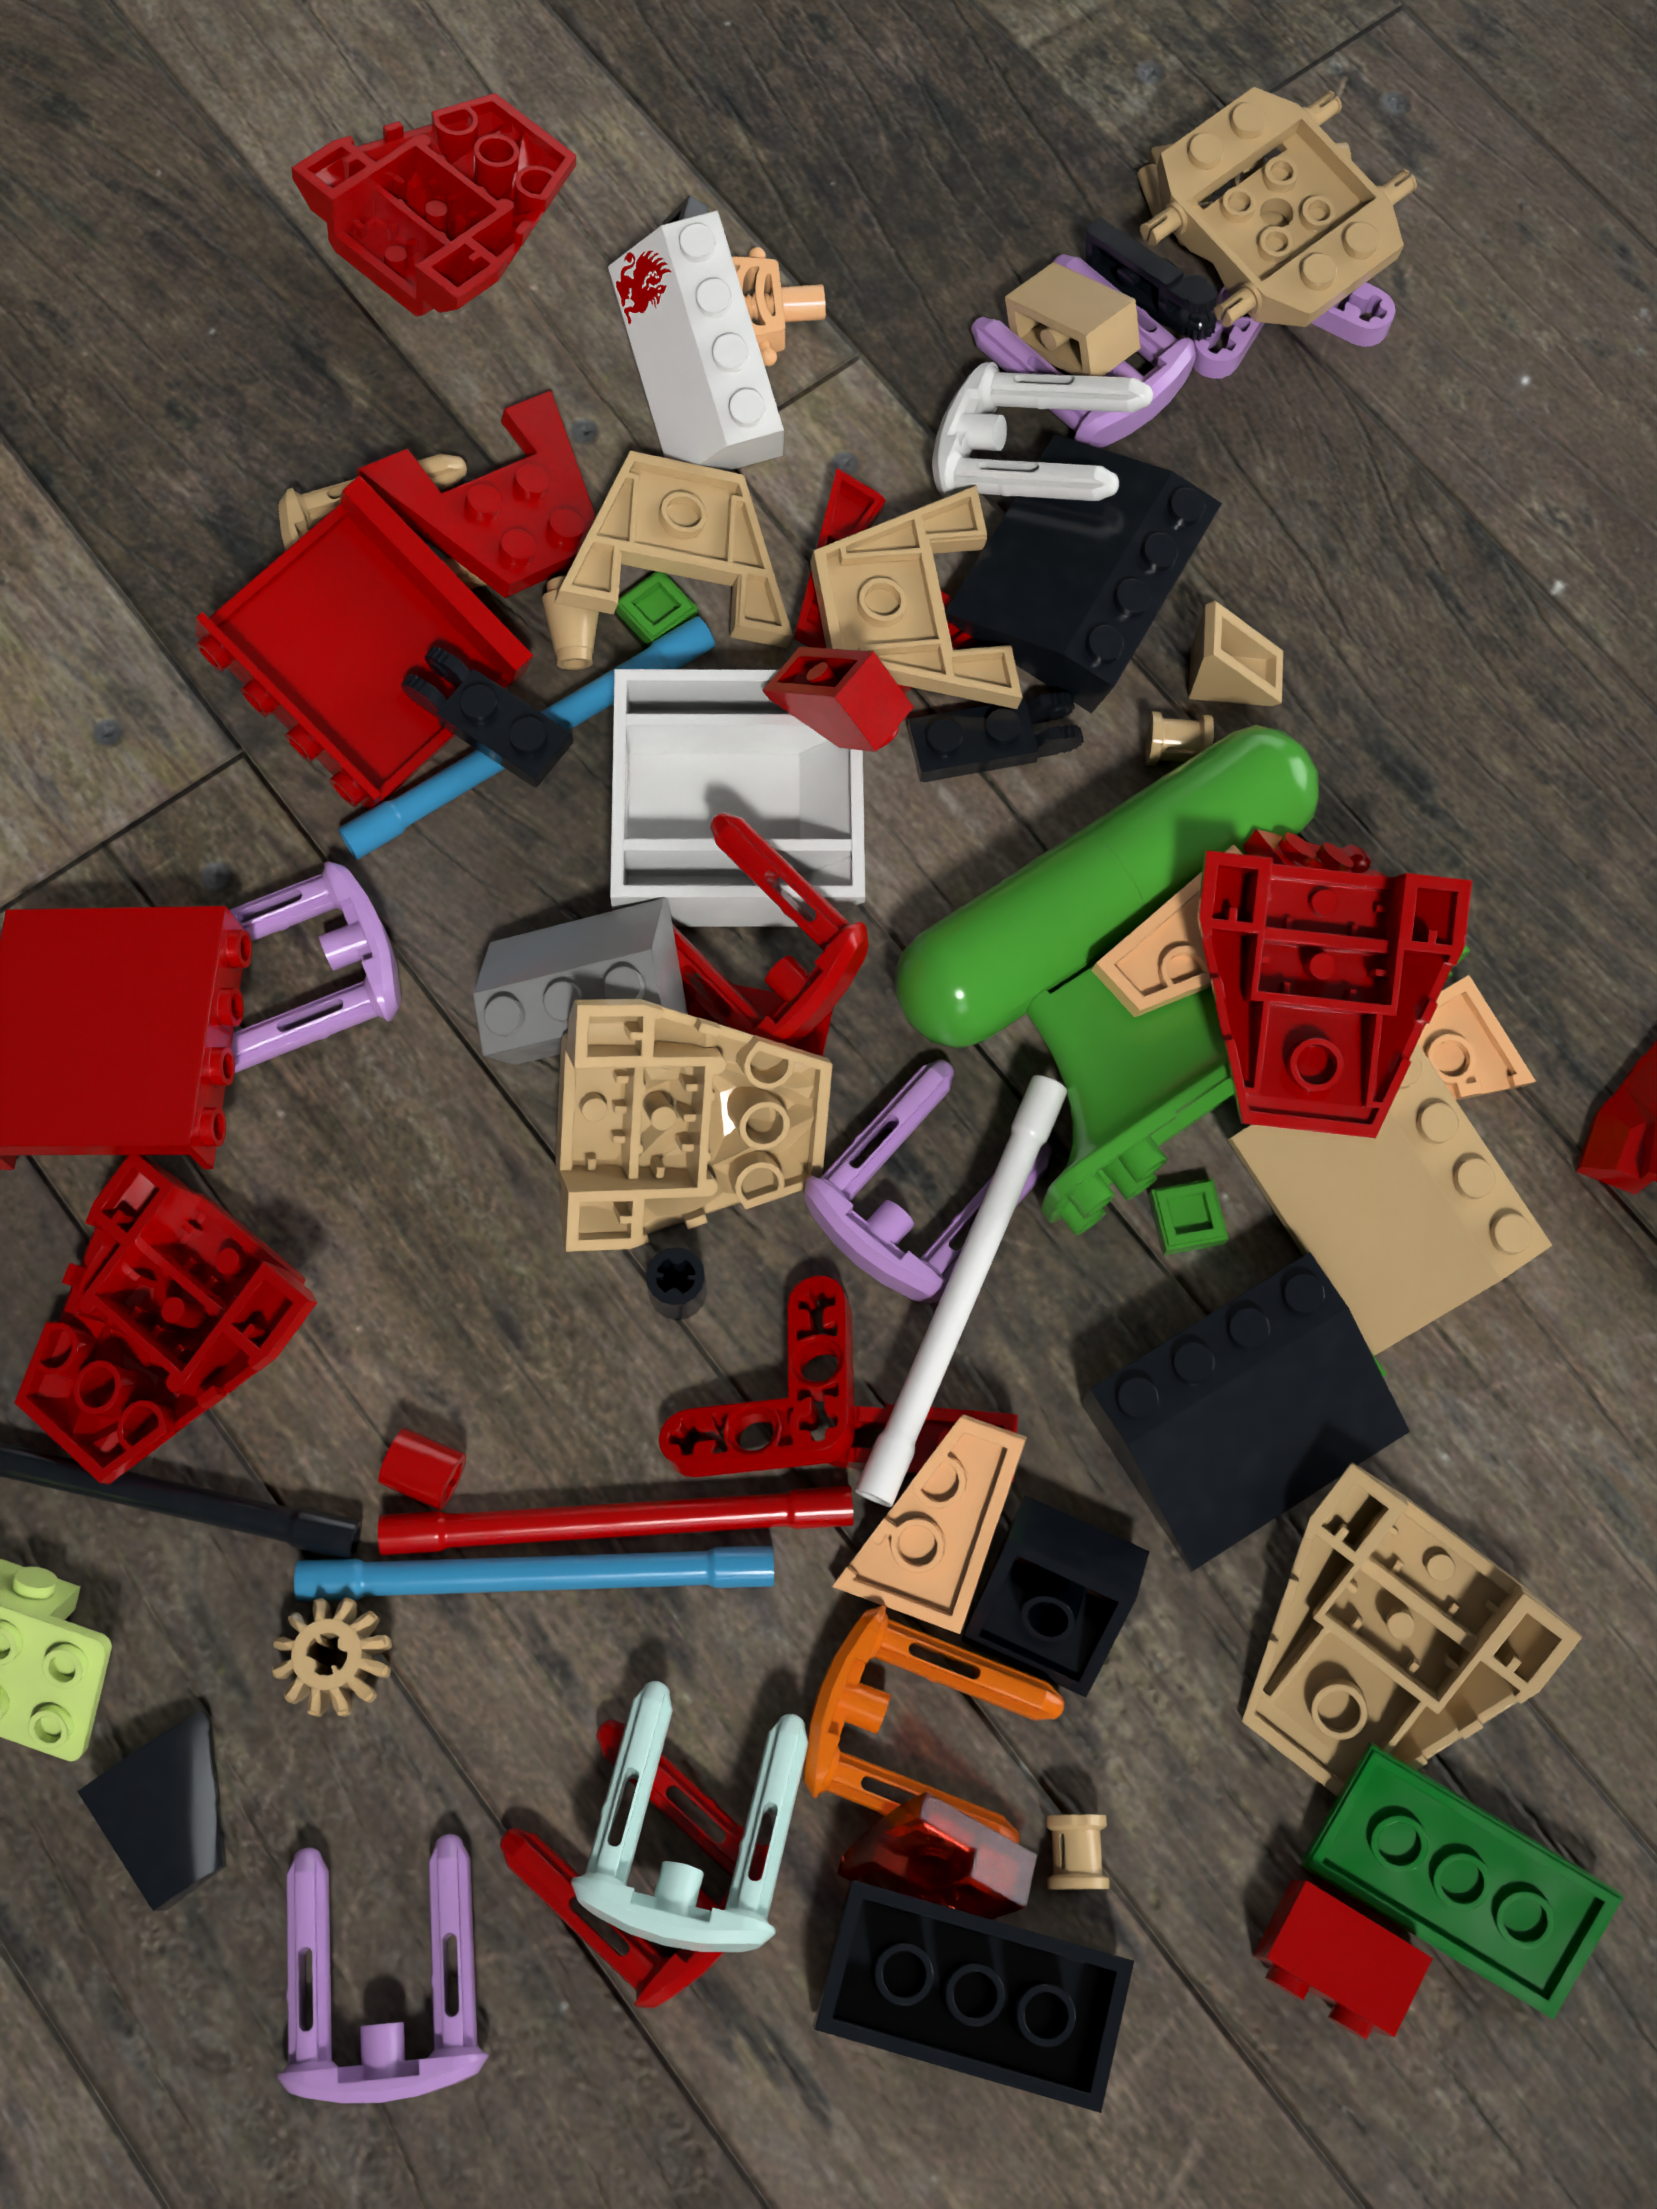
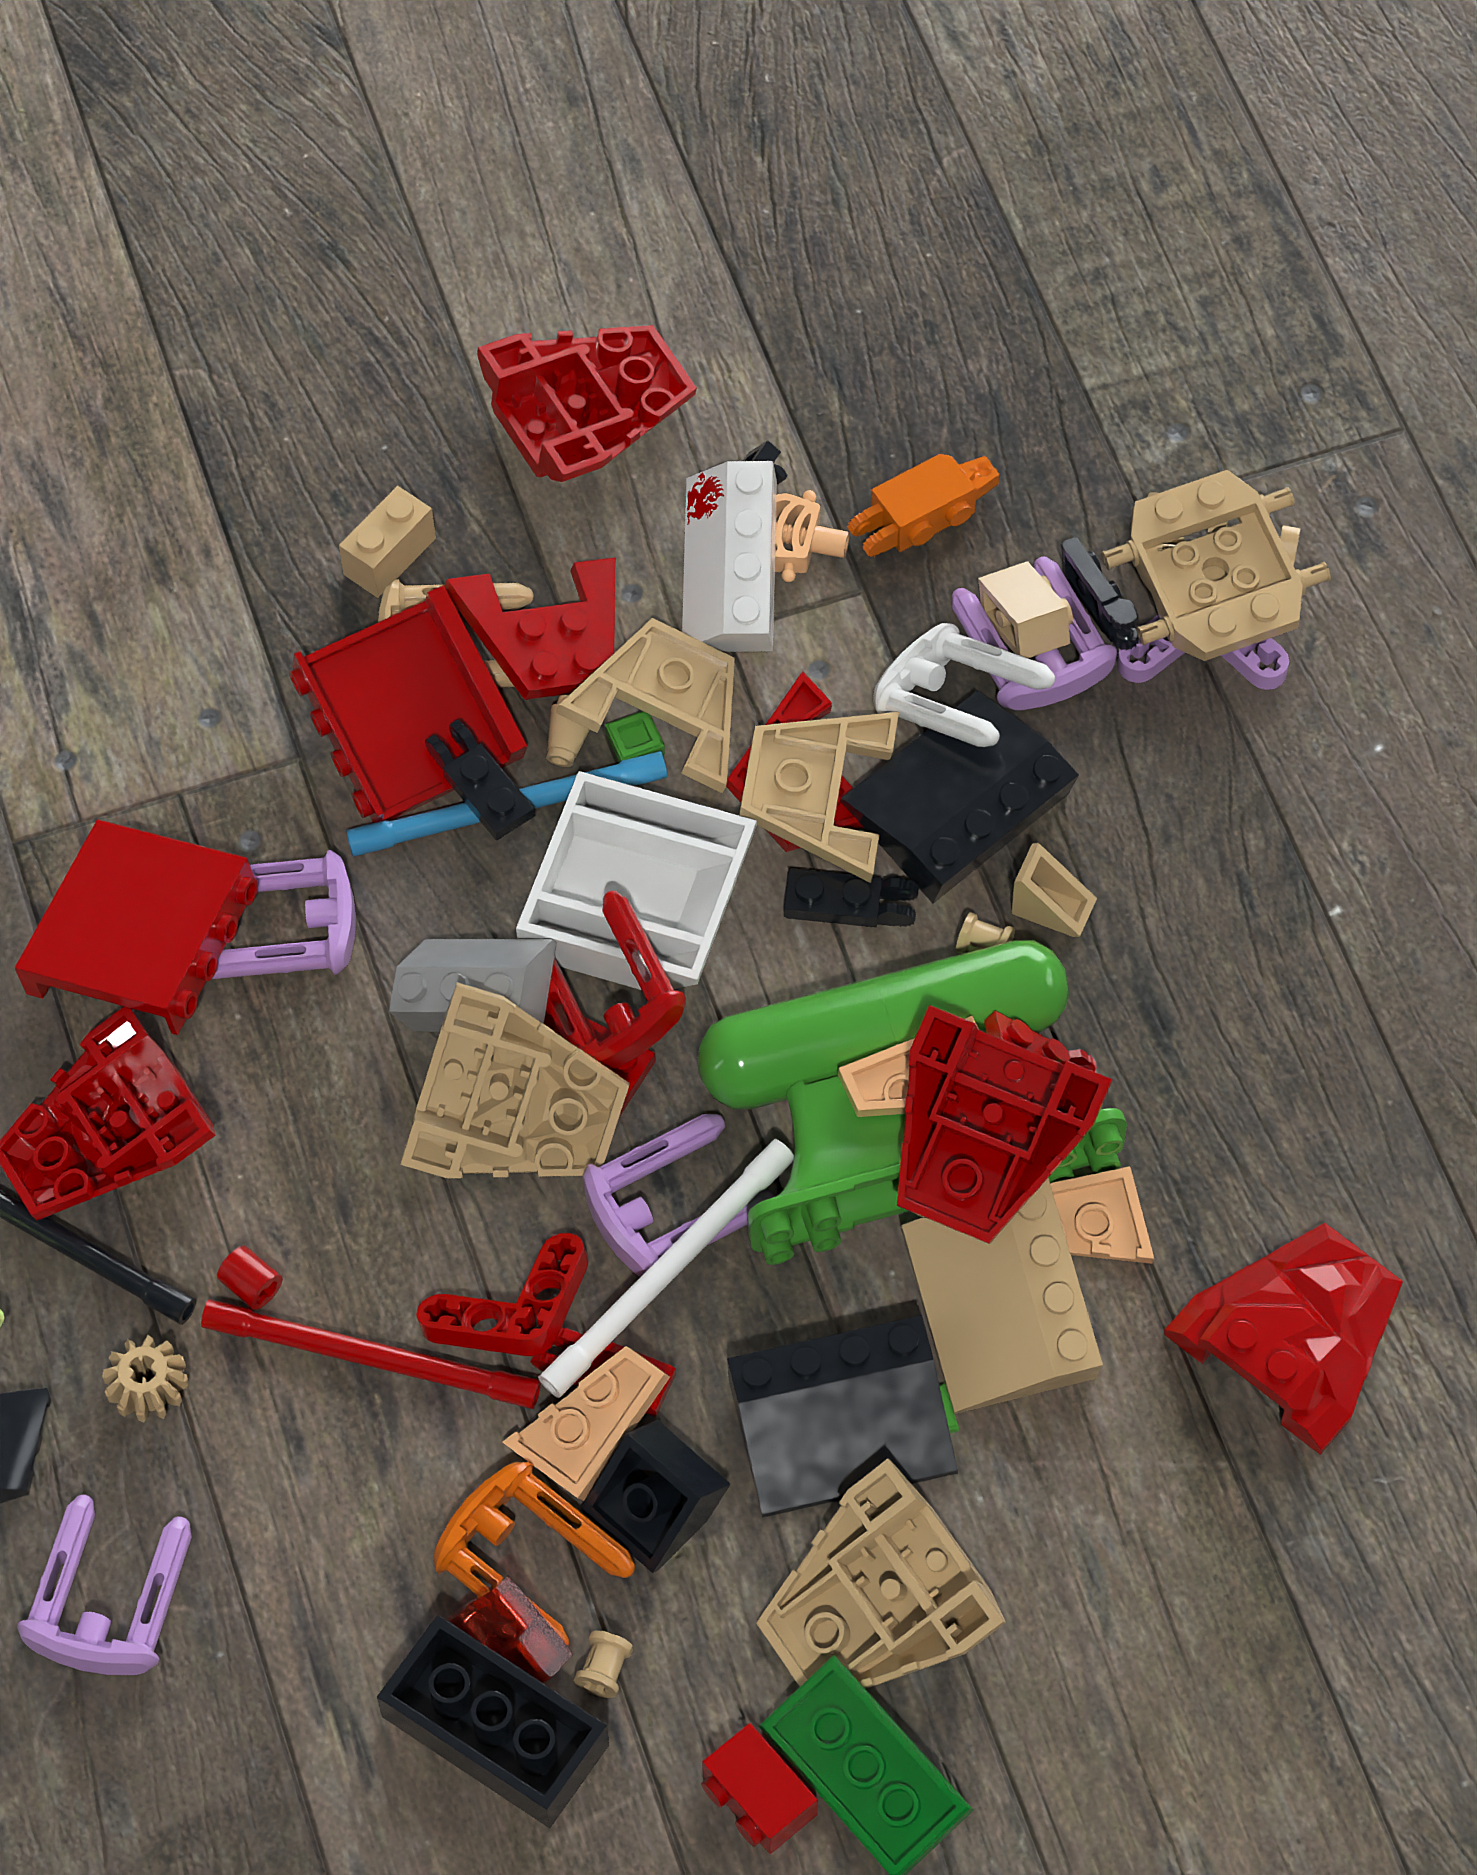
camera: 25 degrees right, 10 degrees down
dark azure piece [294,1545,774,1602] -> none
red piece [500,1719,770,2009] -> none
light aqua piece [571,1681,809,1952] -> none
black gear [646,1247,707,1320] -> none
red slope [762,647,914,752] -> none
bright green tile [1148,1178,1229,1256] -> none
none -> tan brick [339,486,436,598]
none -> orange hinge [847,454,999,557]

